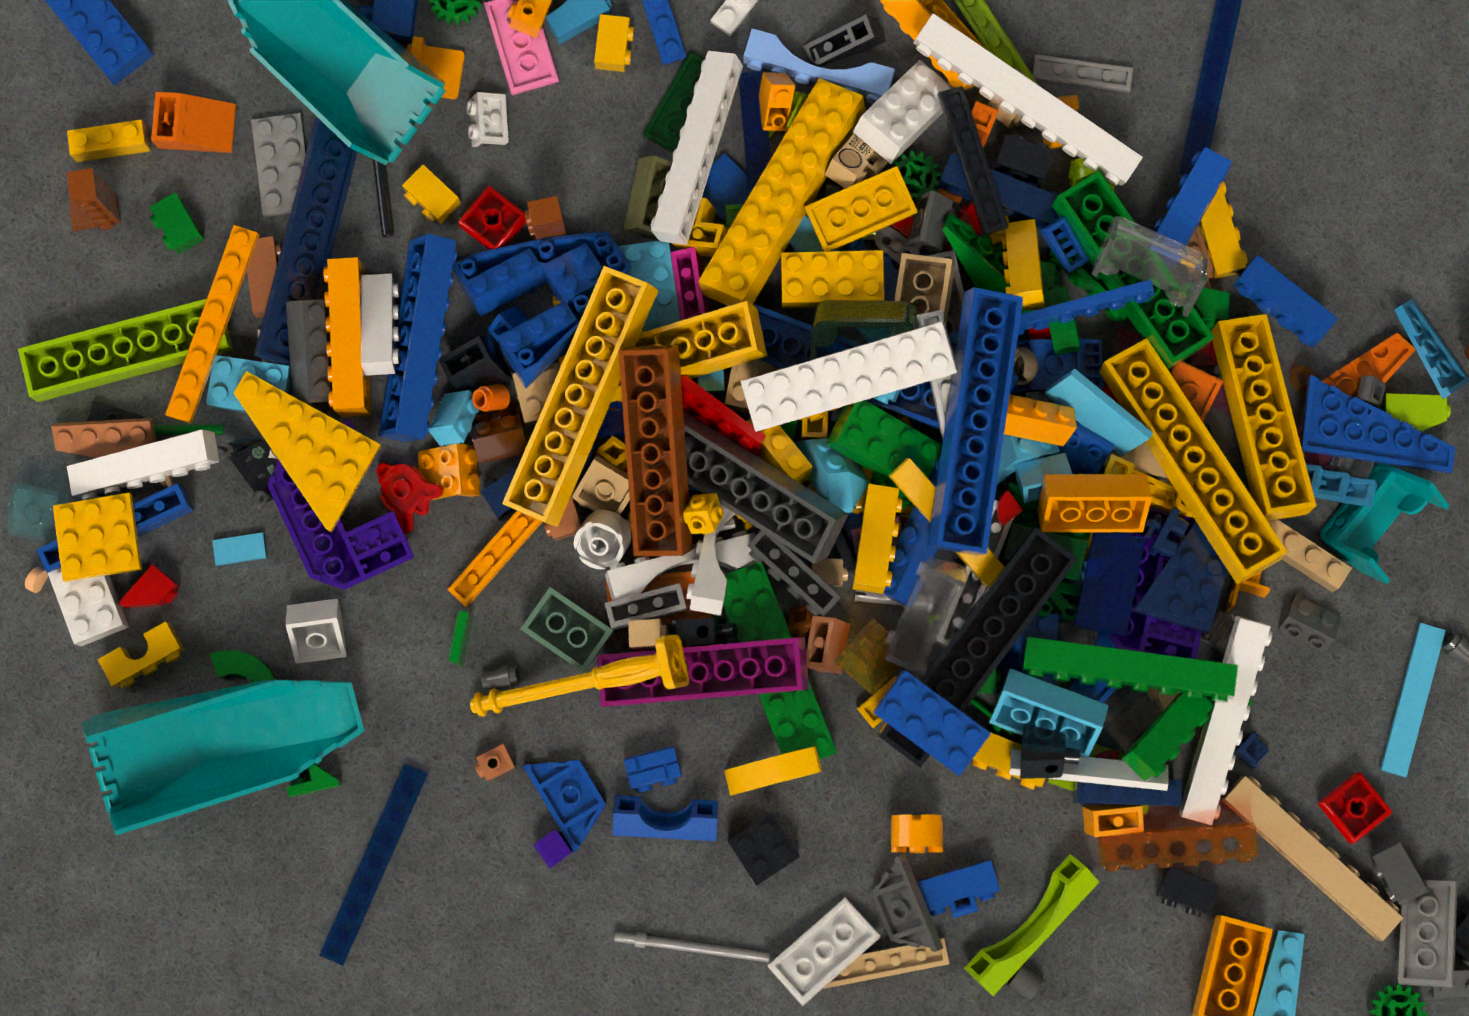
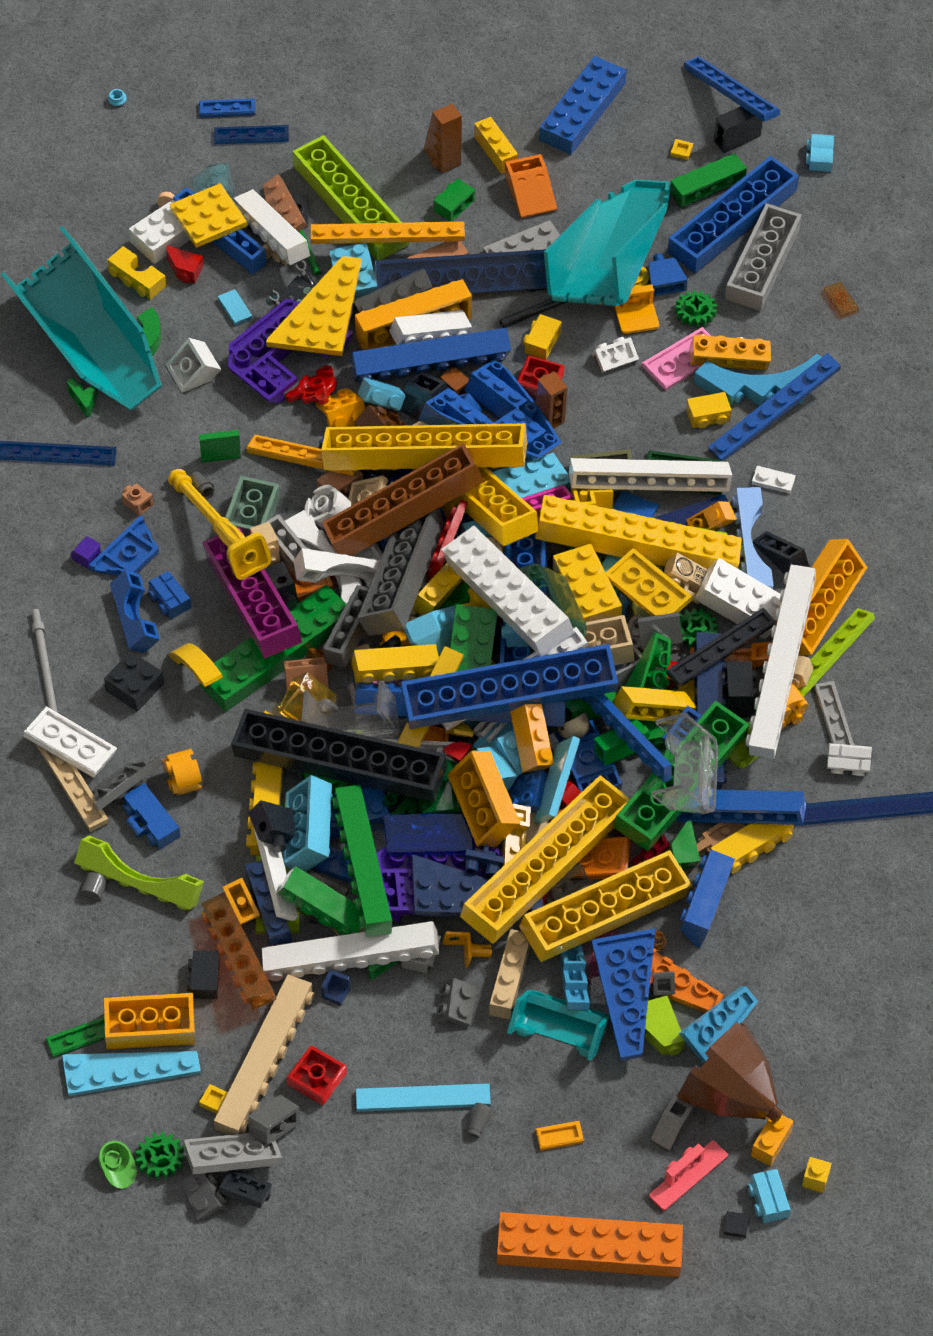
camera: 70 degrees right, 25 degrees down
orange brick [472,384,510,412] -> none
yellow brick [683,493,724,534] -> none
blue brick [872,670,991,776] -> none
none -> yellow plate [199,1084,228,1114]
none -> dark orange brick [440,367,469,395]
none -> white brick [827,743,872,776]

